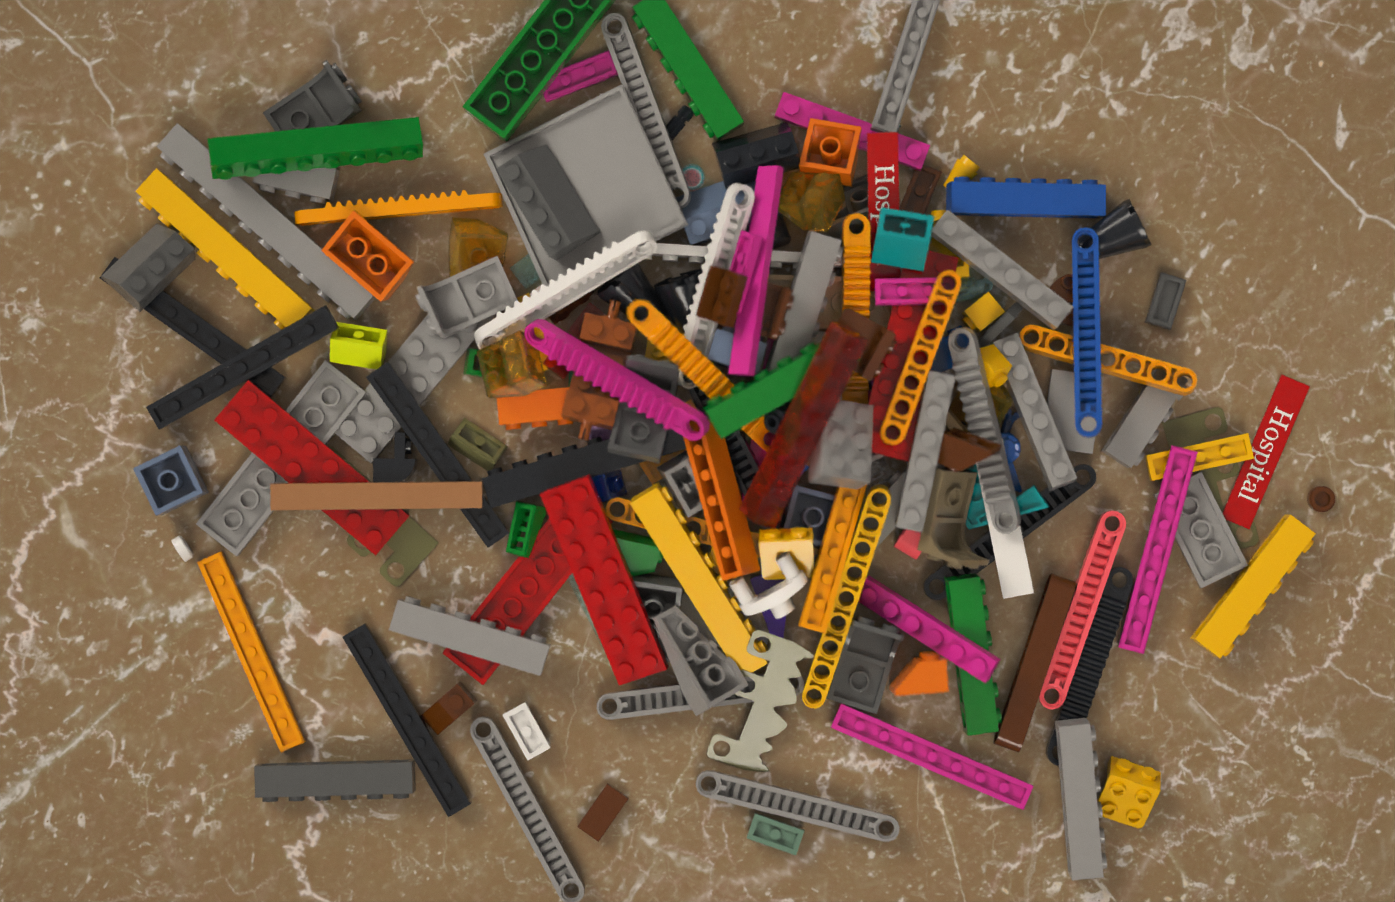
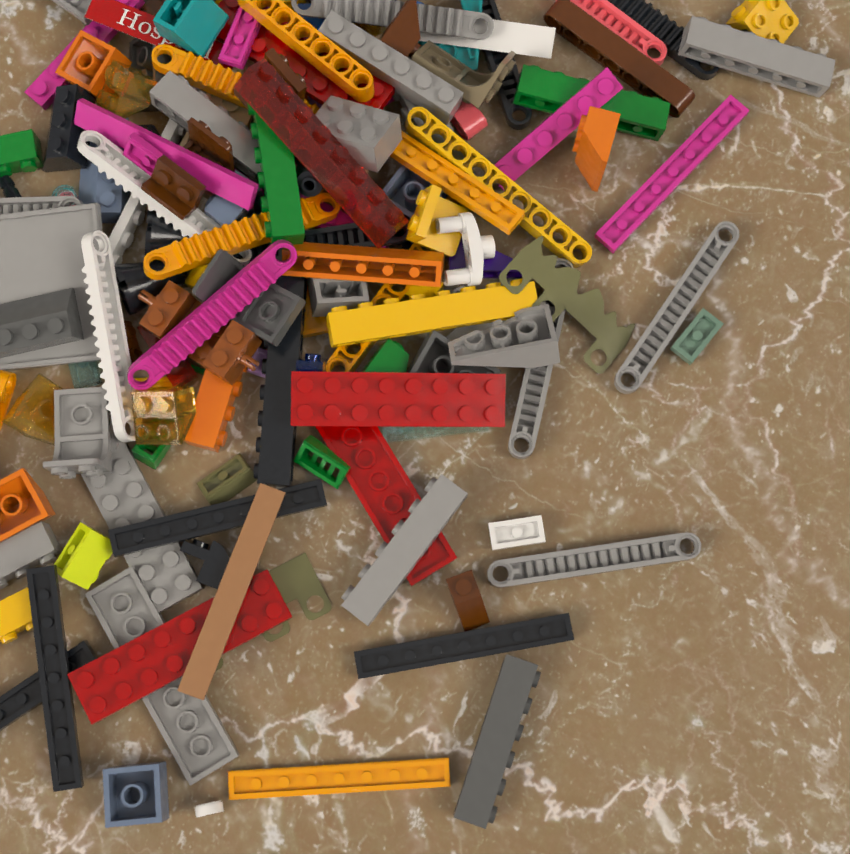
camera: 65 degrees left, 10 degrees down
reddish brown tile [577,783,629,842] -> none
dark grey bracket [826,615,904,714] -> none

